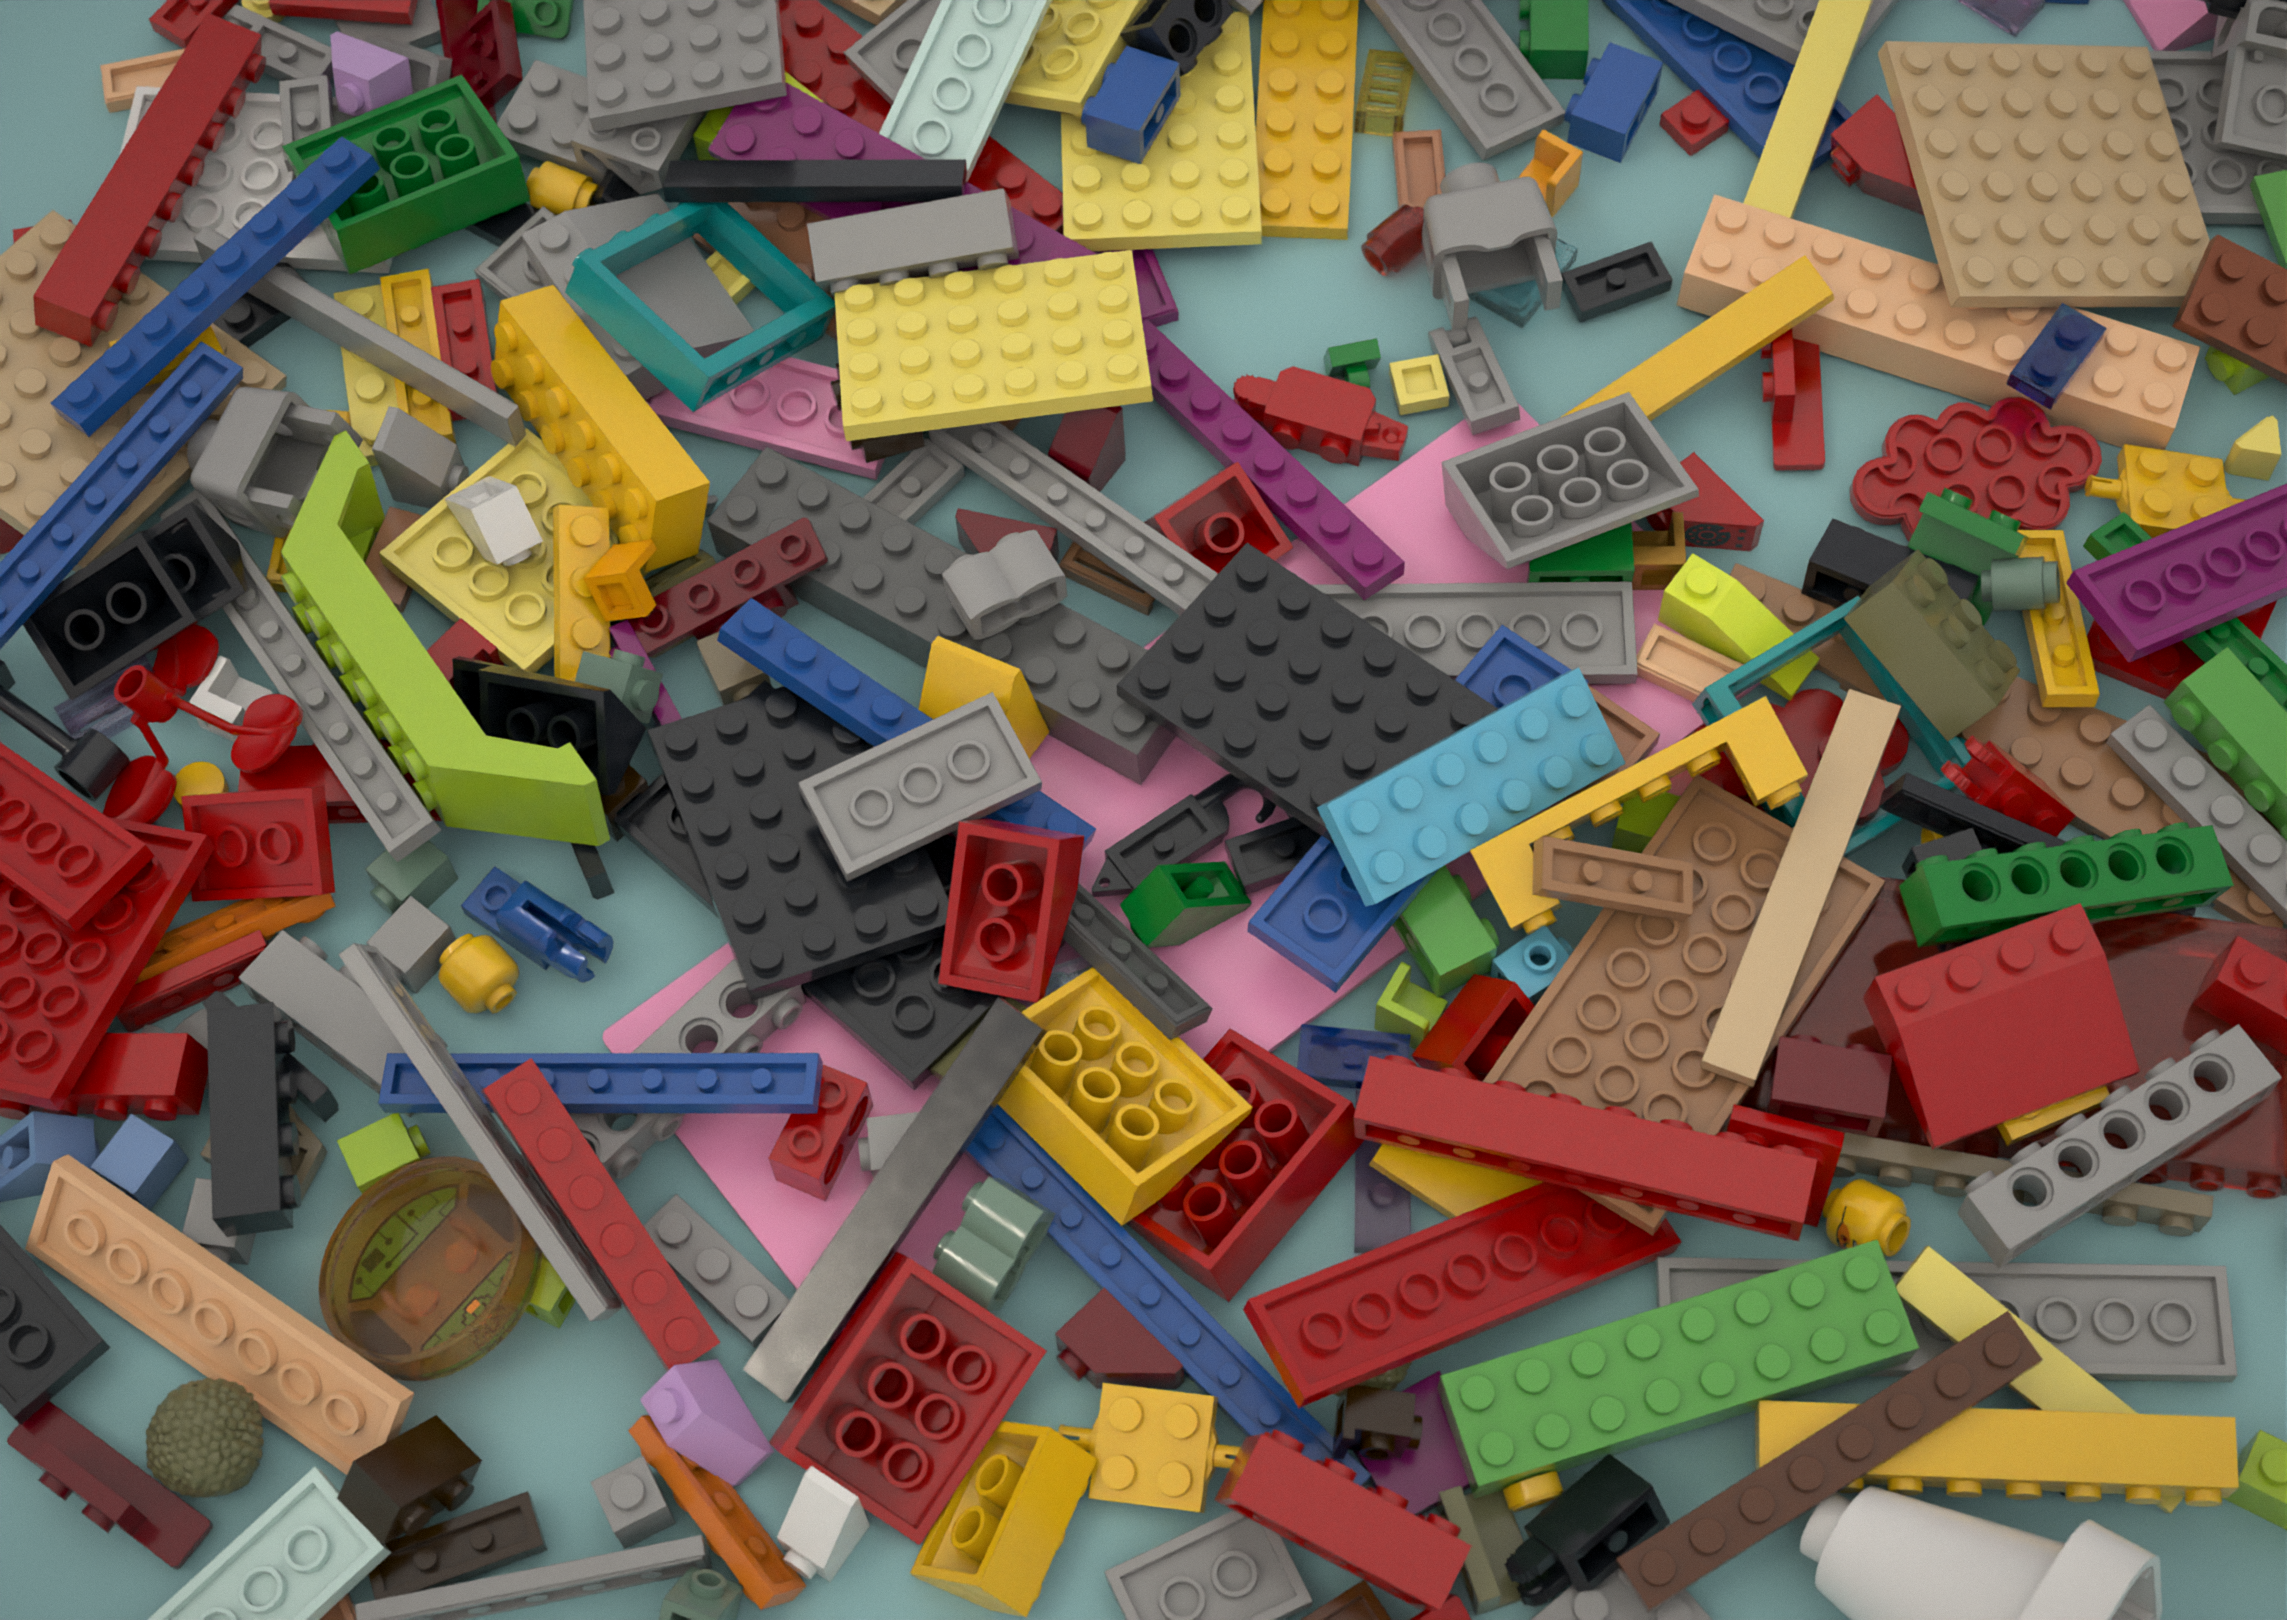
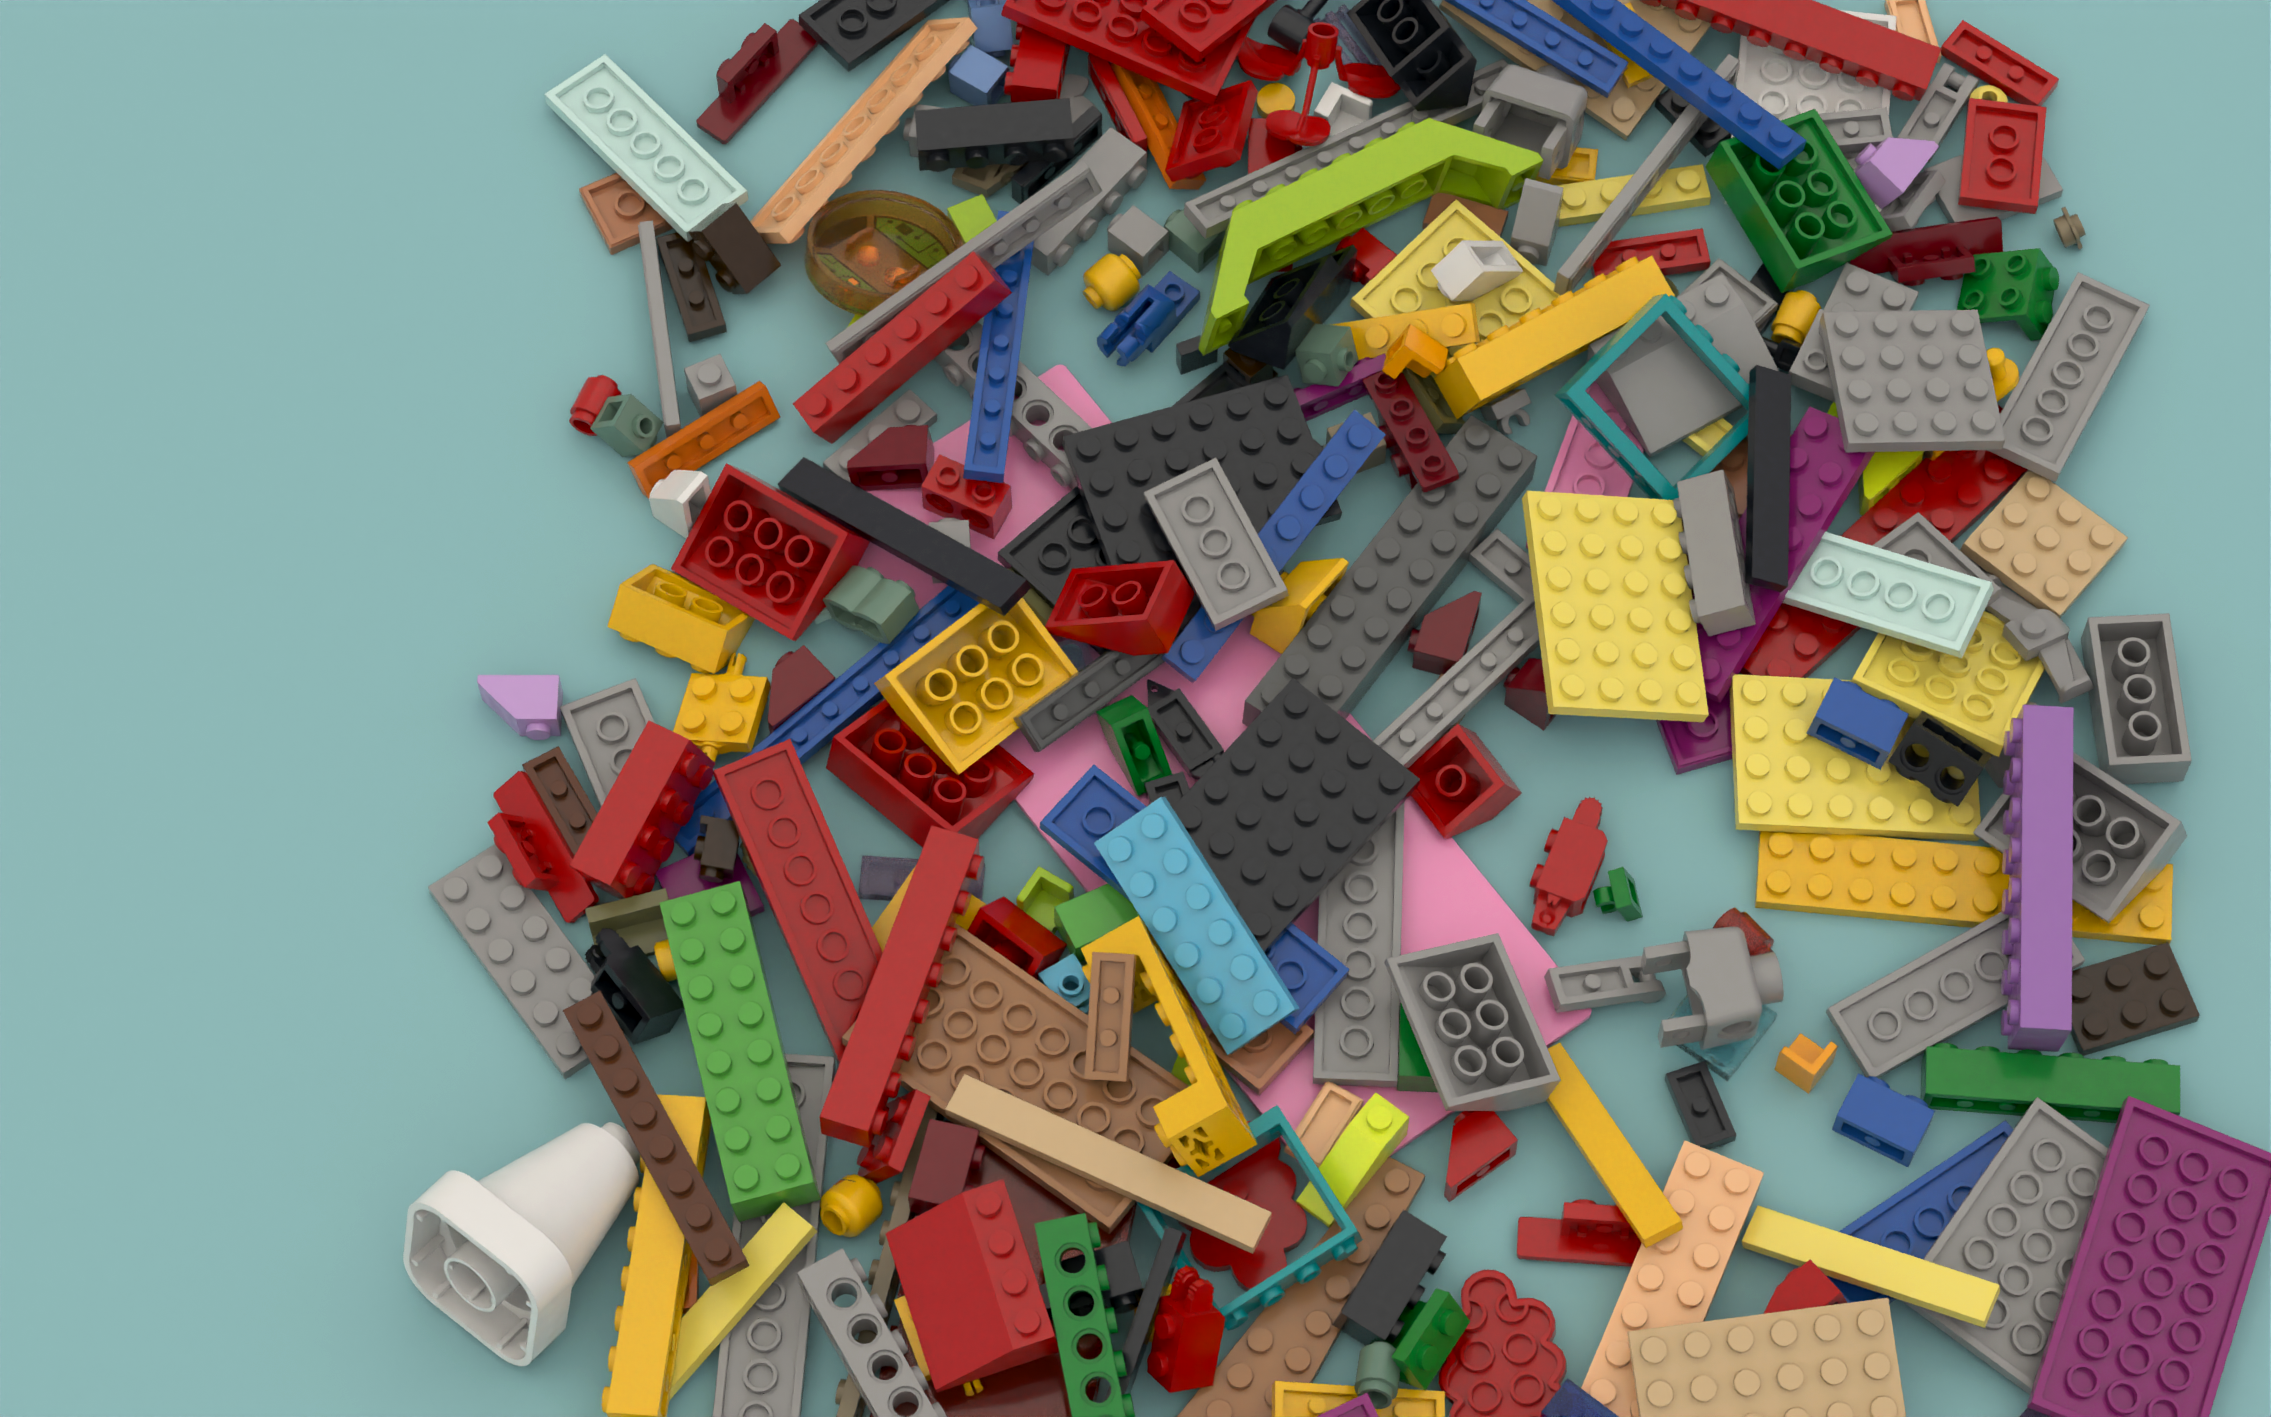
camera: 90 degrees right, 0 degrees up
olive hair [146,1378,264,1498] -> none
yellow plate [380,268,456,444] -> none
lavender slope [640,1359,774,1486] -> none
light grey brick [942,530,1067,640] -> none
magenta plate [1142,319,1405,600] -> none
clear blue plate [1297,1024,1410,1089] -> none
clear yellow slope [1355,49,1415,137] -> none
light yellow plate [1389,354,1450,415] -> none
nougat tile [1392,129,1445,222] -> none
pearl gold panel [1632,512,1686,590] -> none
red plate [1659,90,1729,157] -> none
olive brick [1844,549,2020,742] -> none
none -> dark red slope [847,425,934,491]

